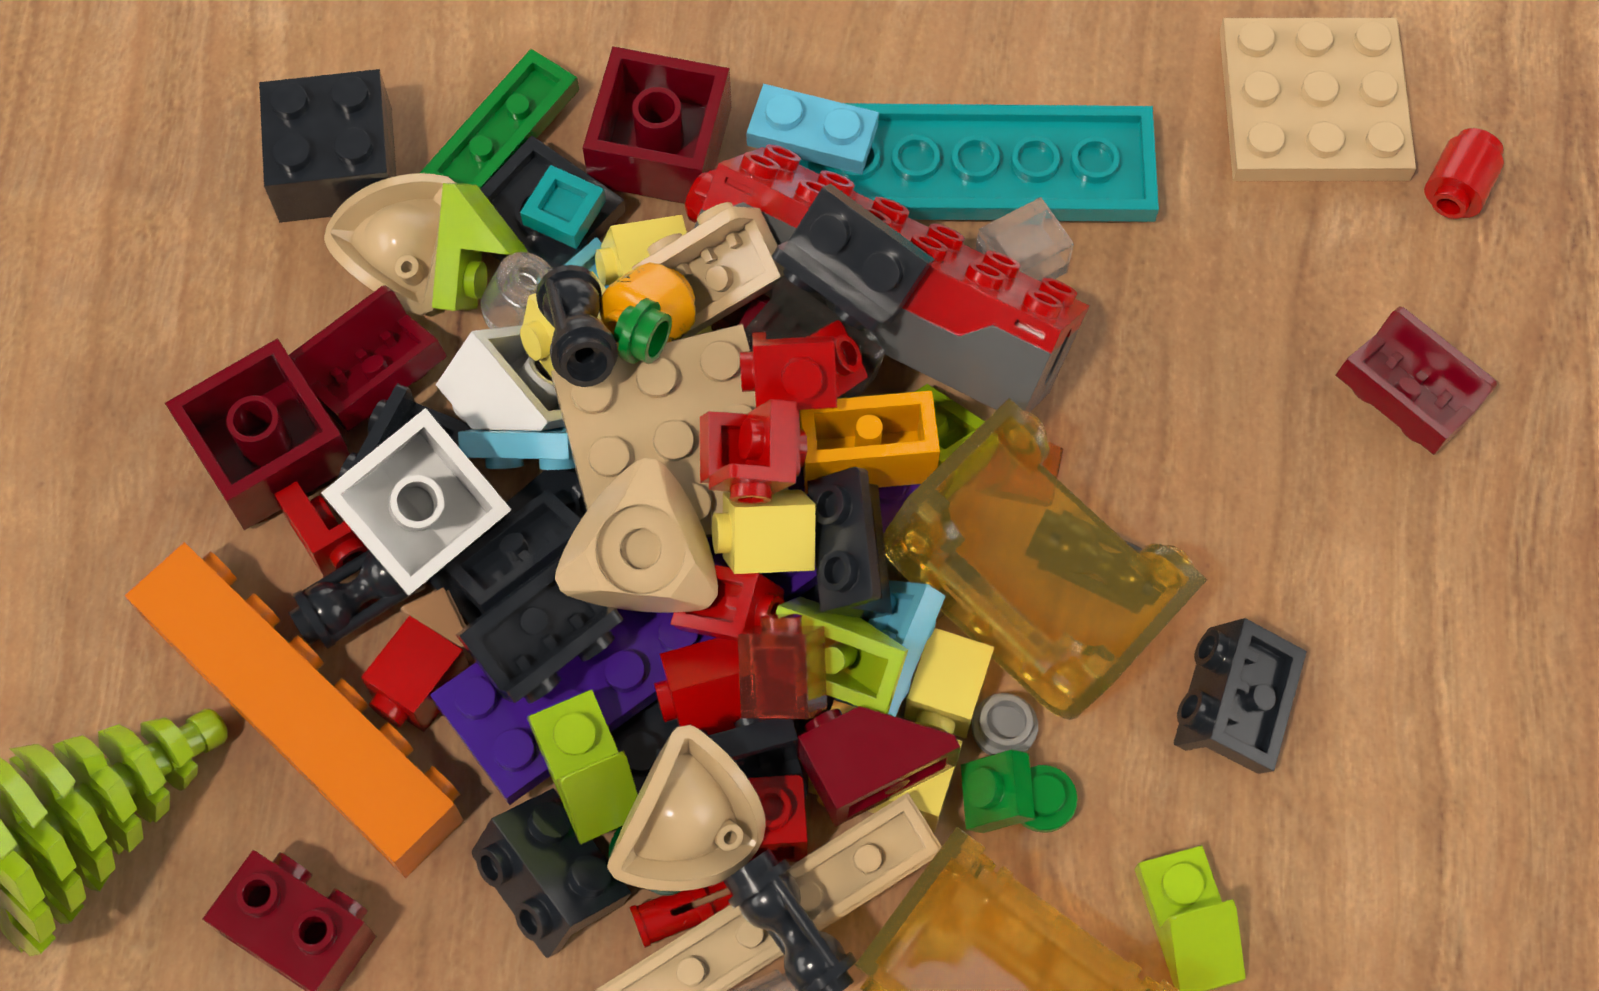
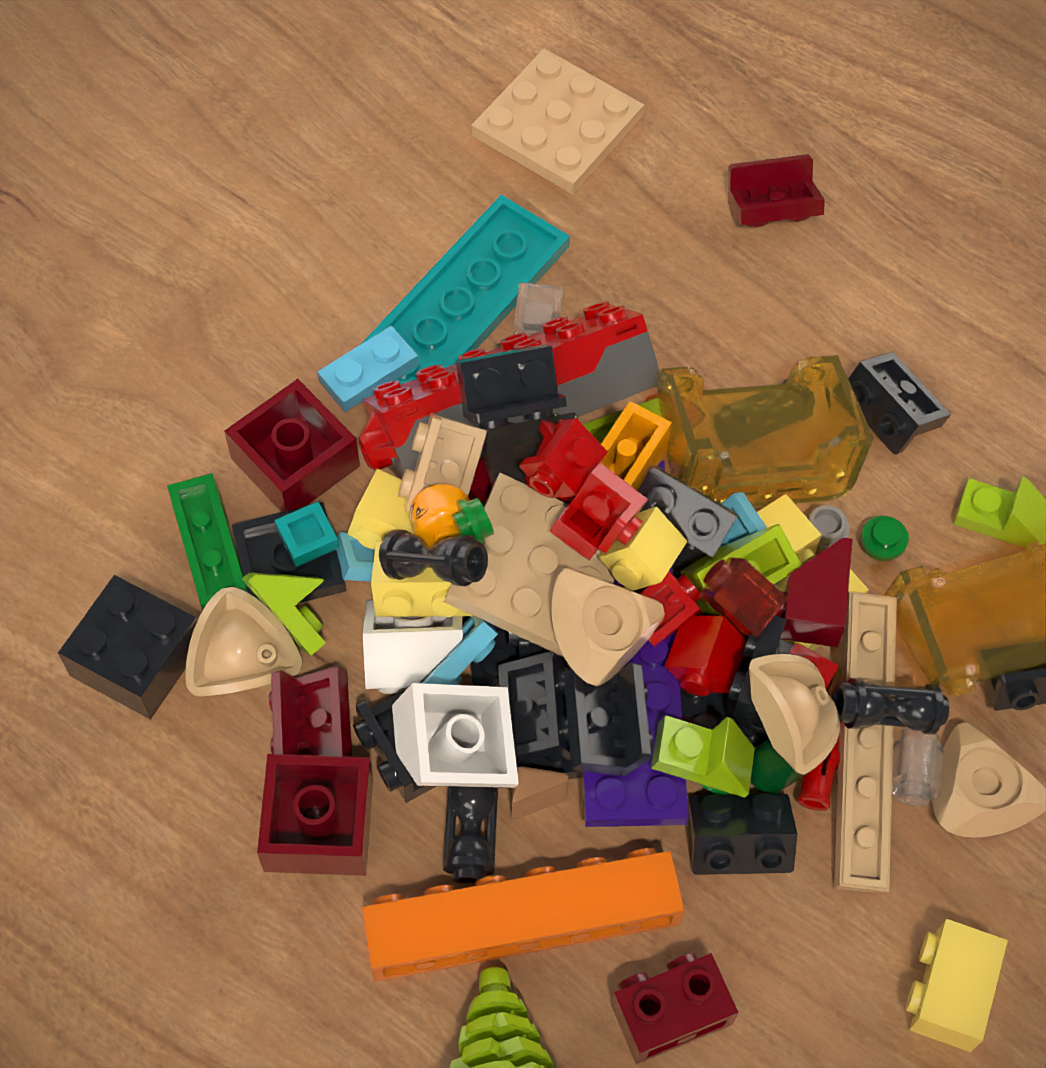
camera: 55 degrees left, 5 degrees down
red bracket [274,481,369,577] -> none
red brick [361,615,470,732] -> none
clear brick [481,252,553,329] -> none
green plate [961,749,1035,833] -> none
red brick [1424,128,1504,219] -> none

